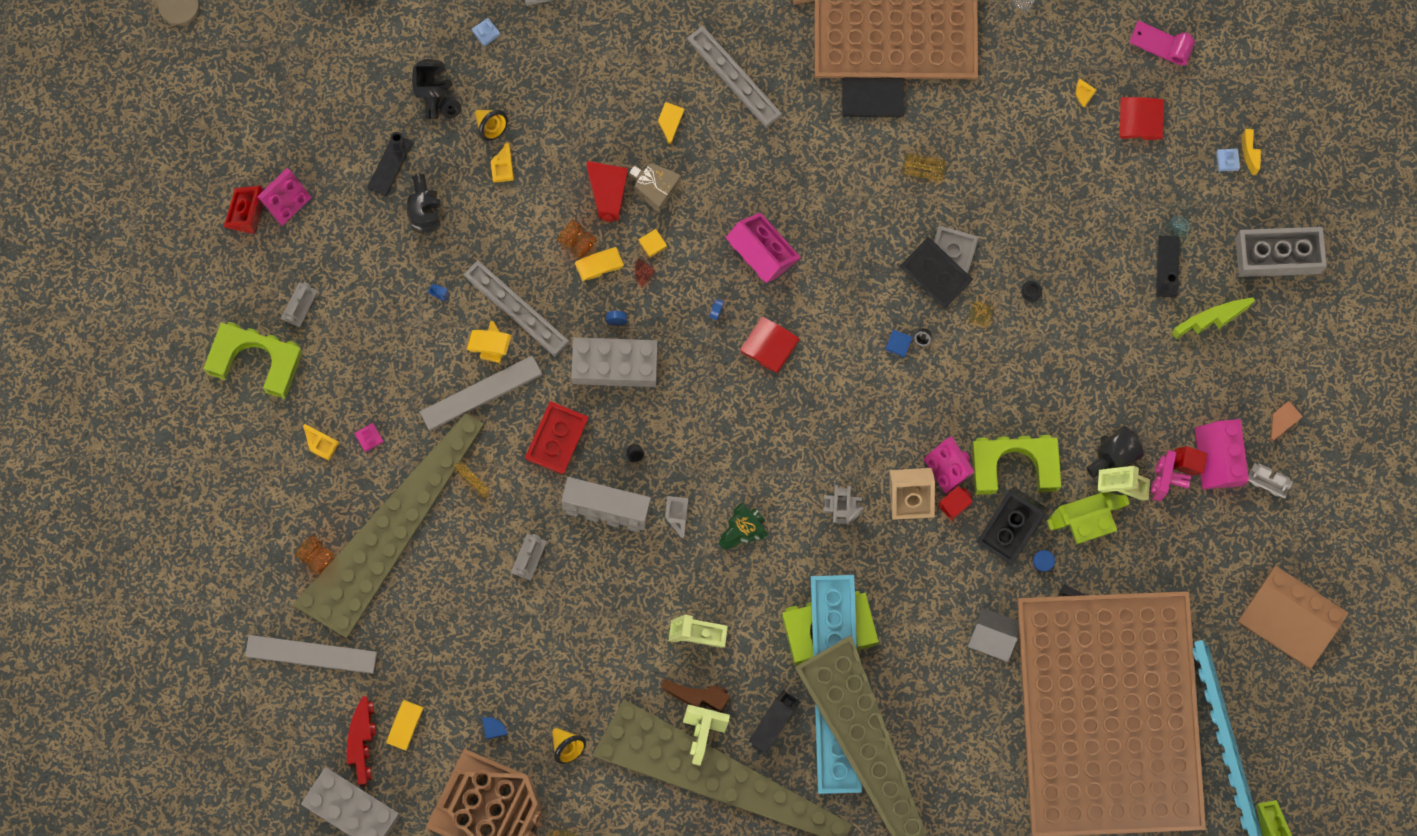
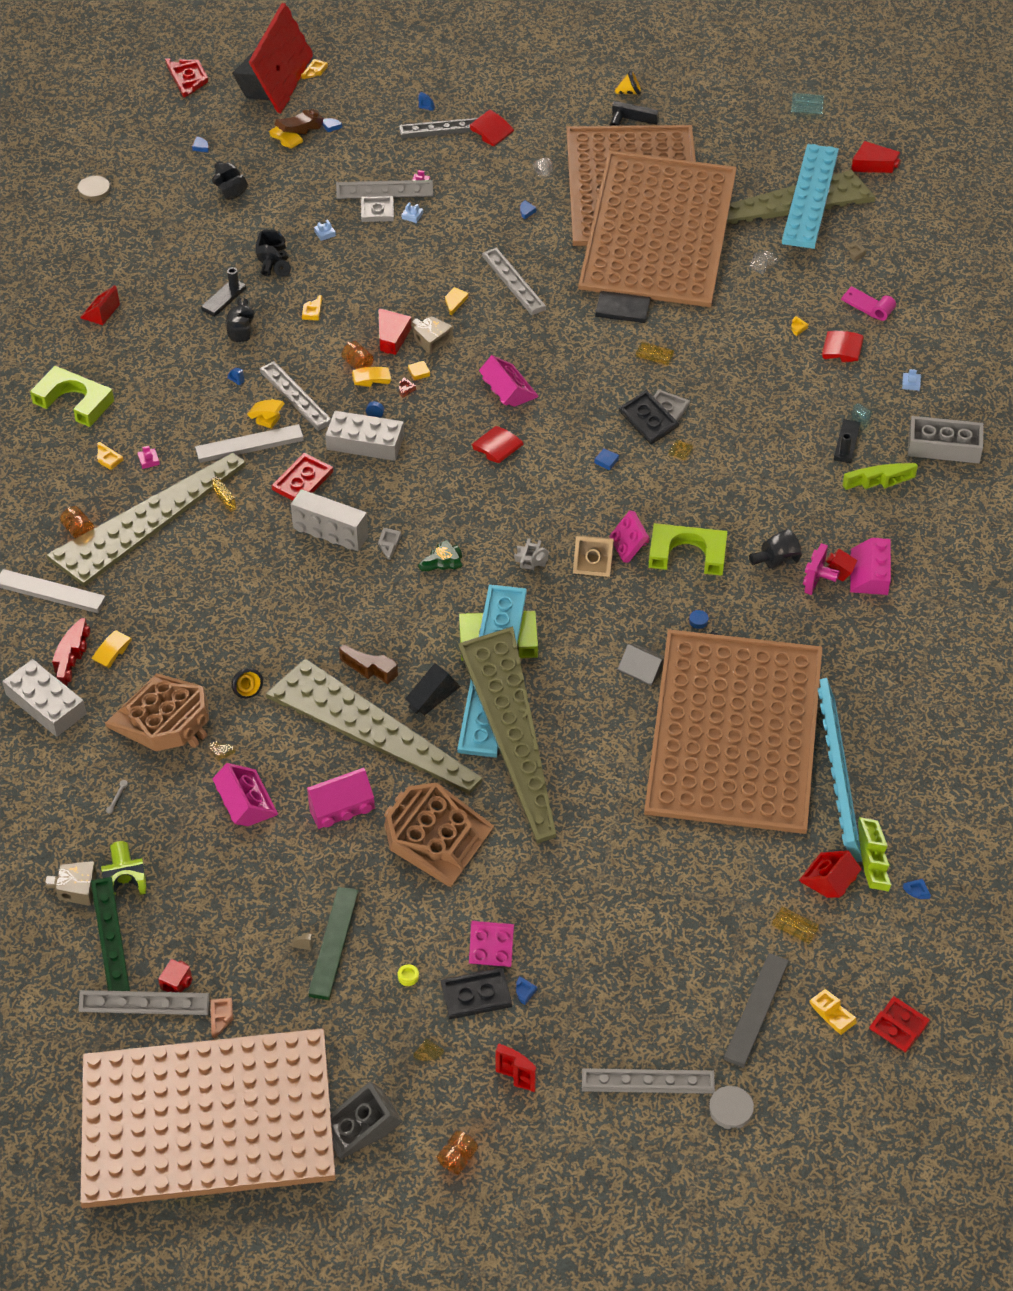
camera: 15 degrees right, 25 degrees down
dark pink plate [257,168,312,226] -> none
light grey hinge [281,282,318,328] -> none
yellow hat [475,110,508,141] -> none
blue tile [482,717,508,740] -> none
light grey hinge [511,534,547,581] -> none
black hinge [626,443,645,462] -> none
yellowish green bracket [668,615,728,648] -> none
yellowish green bracket [683,705,730,765] -> none
blue tile [710,299,725,321] -> none
black hinge [914,328,932,346] -> none
red brick [938,486,973,521] -> none
black slope [976,487,1050,566] -> none
black plate [1021,281,1042,302] -> none
lime plate [1047,492,1130,545] -> none
yellowish green bracket [1098,466,1150,500] -> none
medium nougat slope [1238,565,1348,669] -> none
yellow slope [1242,129,1261,175] -> none
light grey hinge [1248,463,1293,498] -> none
nougat tile [1270,401,1303,442] -> none

